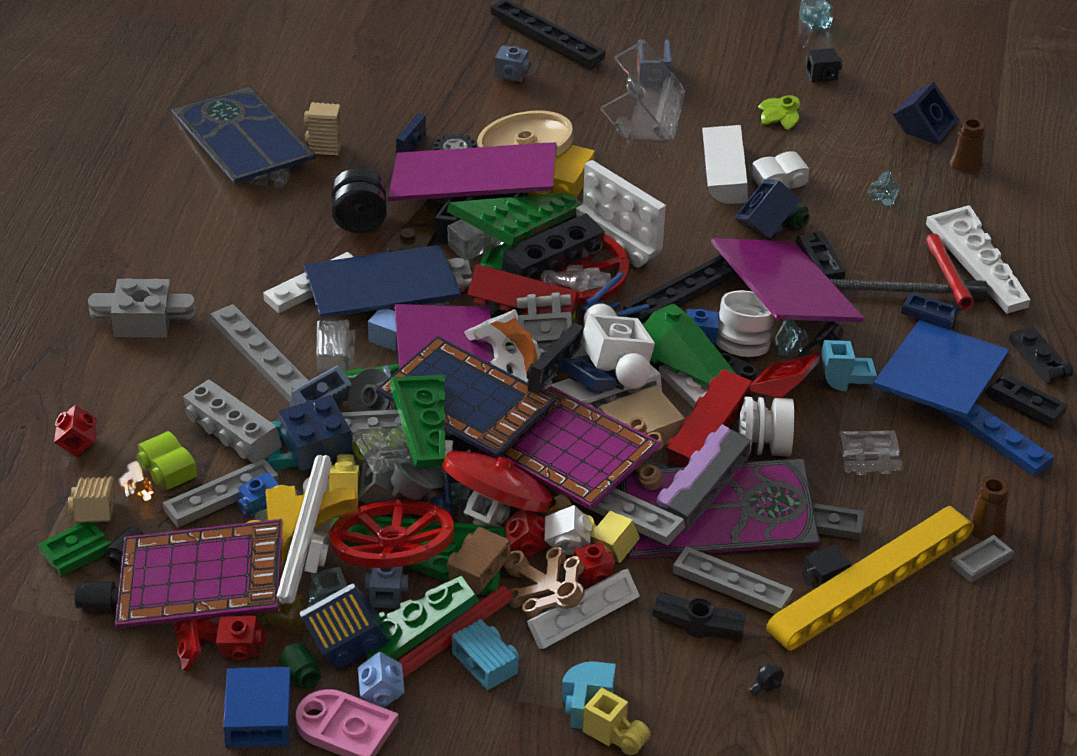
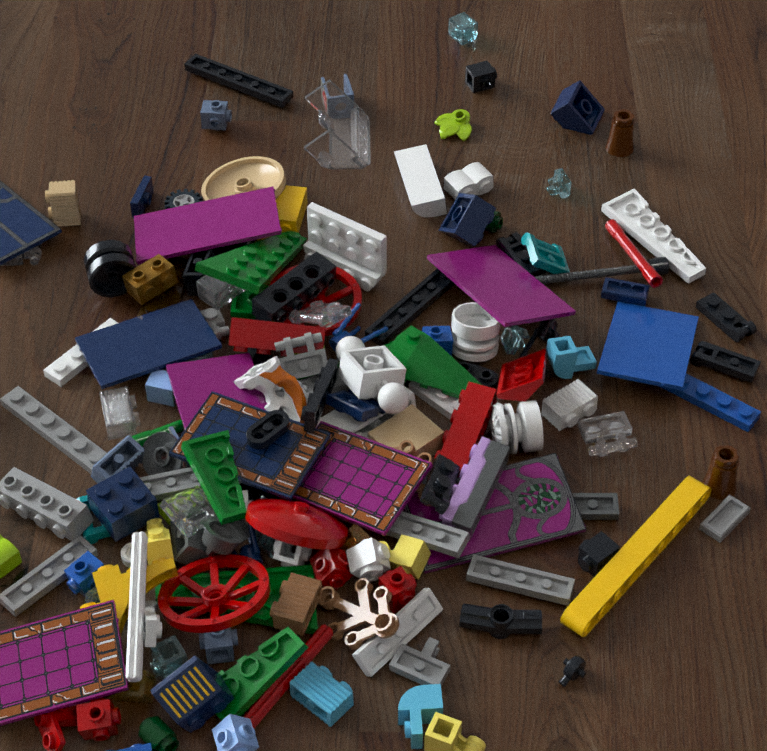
camera: 10 degrees left, 5 degrees up
none -> pearl gold brick [122,254,179,305]
none -> black plate [246,410,290,449]
none -> light grey plate [389,637,450,686]
none -> black plate [420,454,460,515]
none -> teal plate [521,232,570,274]
none -> white brick [541,379,598,431]

